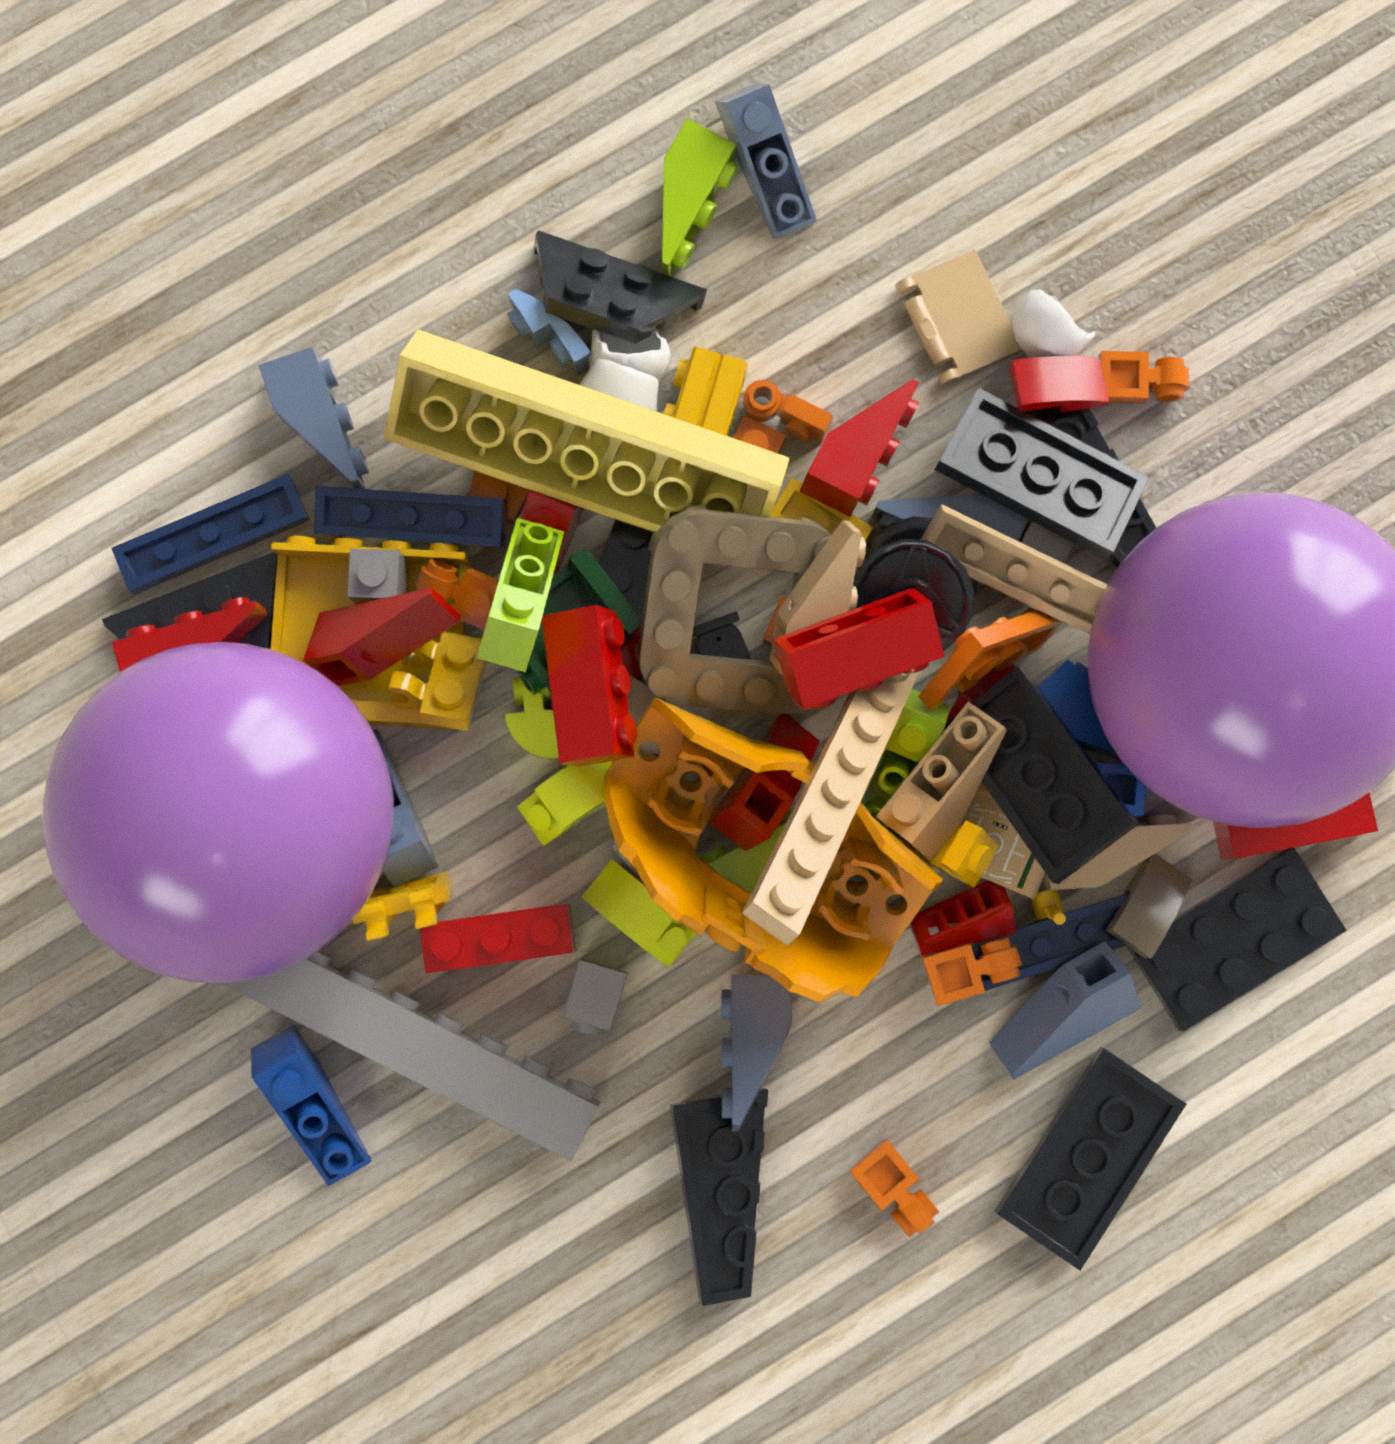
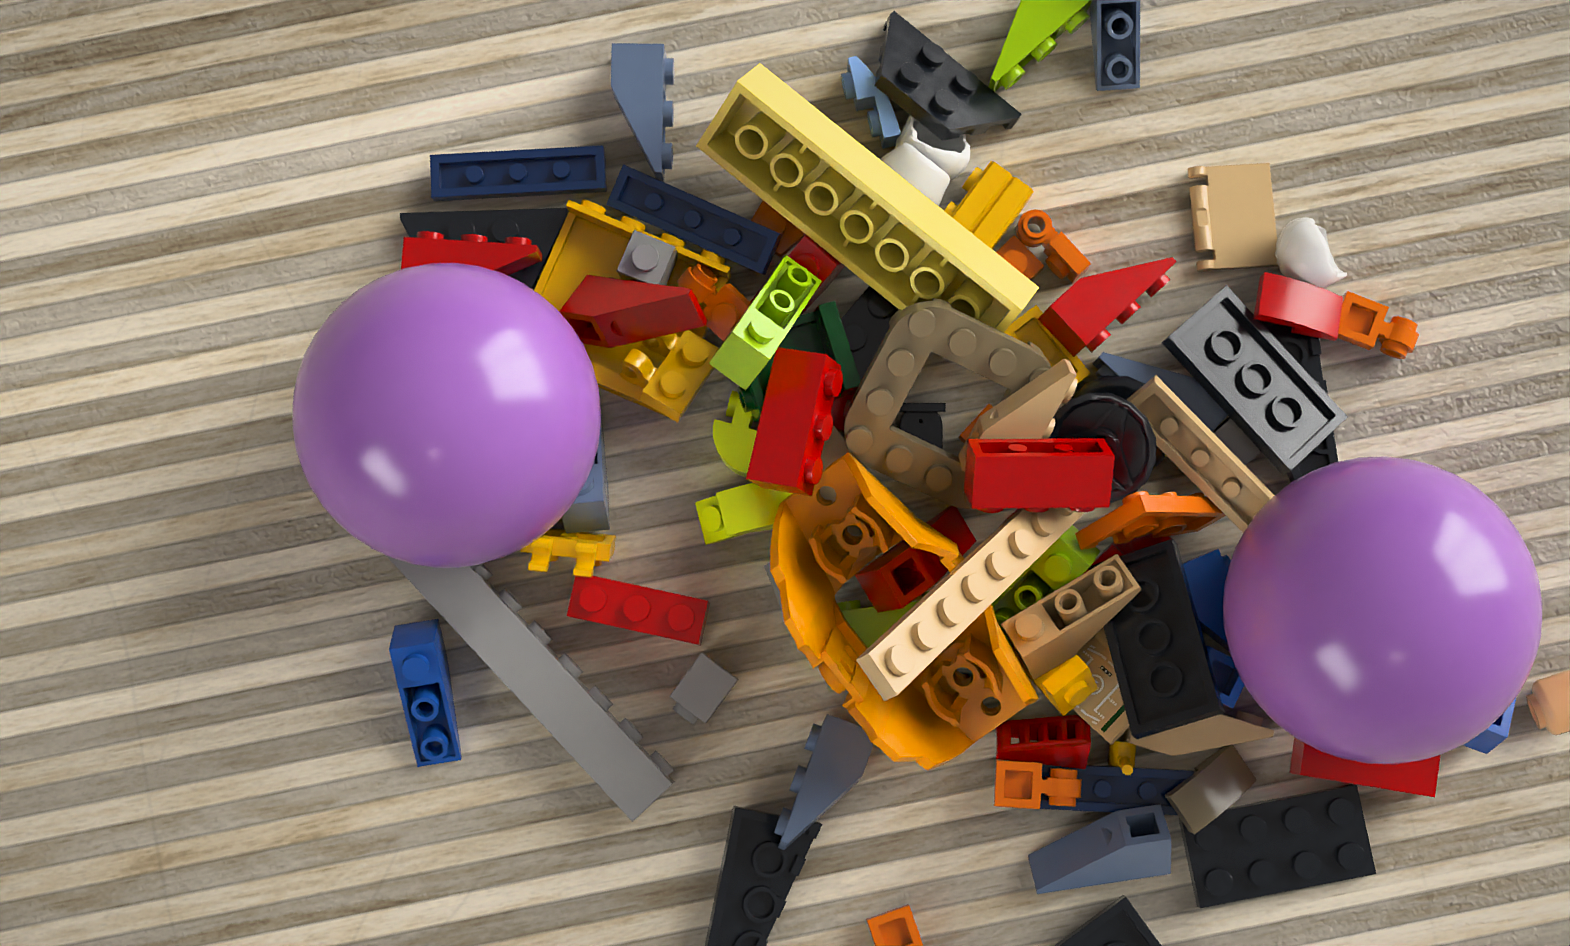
camera: 25 degrees right, 0 degrees up
neon yellow brick [581,859,696,967] -> none

